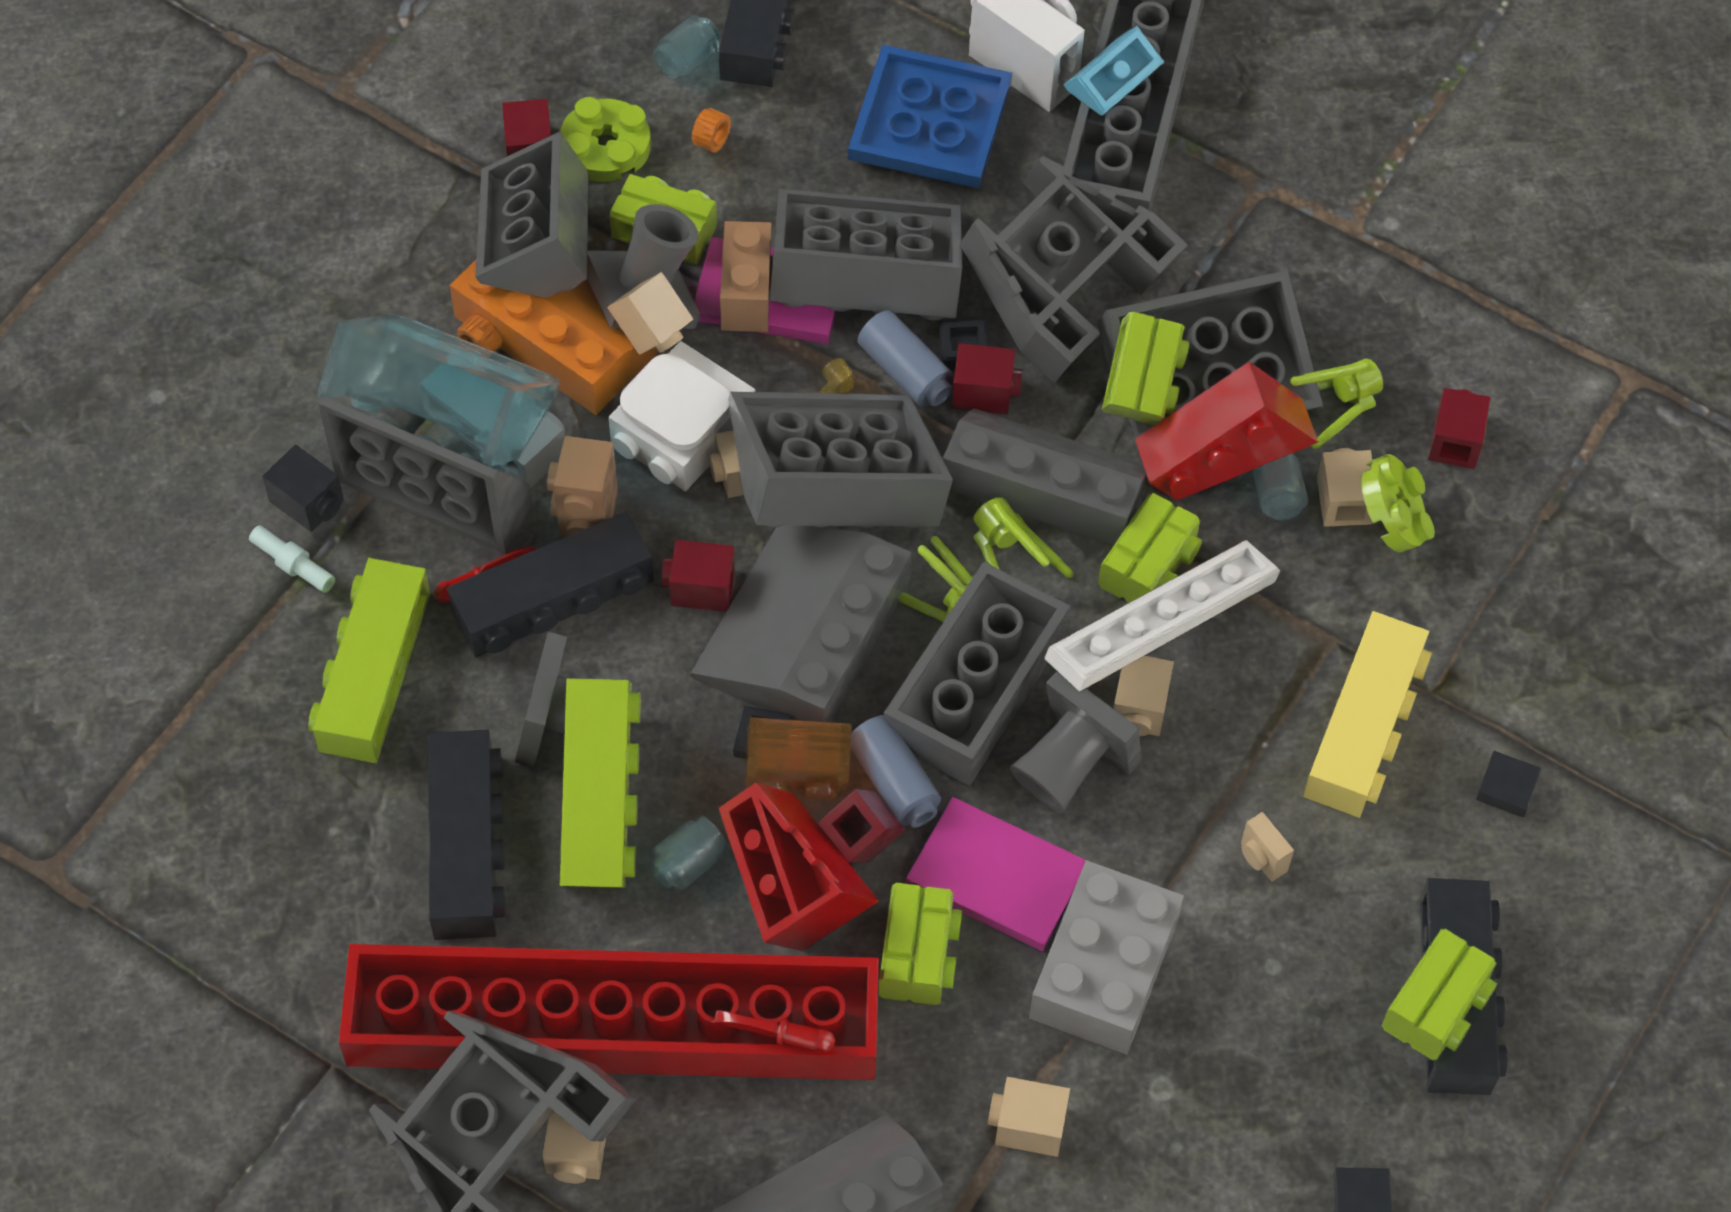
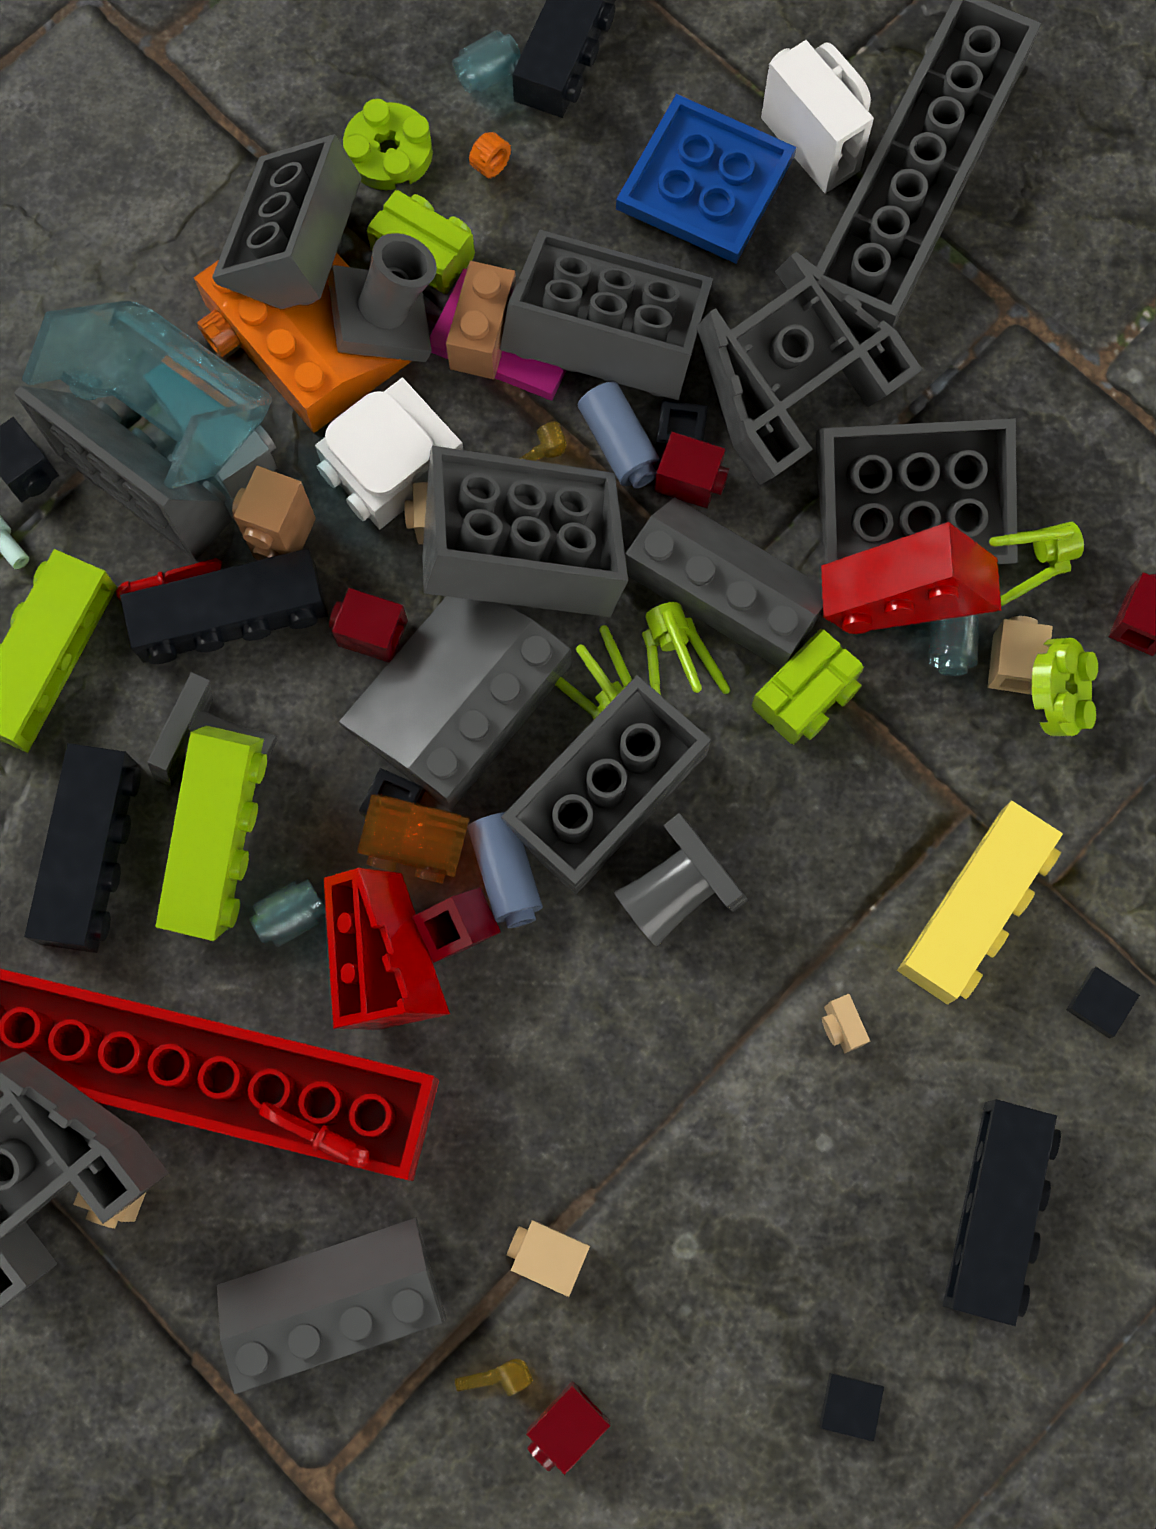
camera: 15 degrees right, 15 degrees up
dark red brick [502,99,551,156] -> none
tan brick [607,272,694,355] -> none
lime brick [878,883,962,1005] -> none
dark pink tile [906,797,1086,952] -> none
light grey brick [1029,860,1184,1055] -> none
white tile [1044,540,1280,692] -> none
medium azure slope [1064,26,1164,116] -> none
lime brick [1101,312,1189,425] -> none
tan brick [1114,656,1174,736] -> none
lime brick [1381,929,1498,1060] -> none

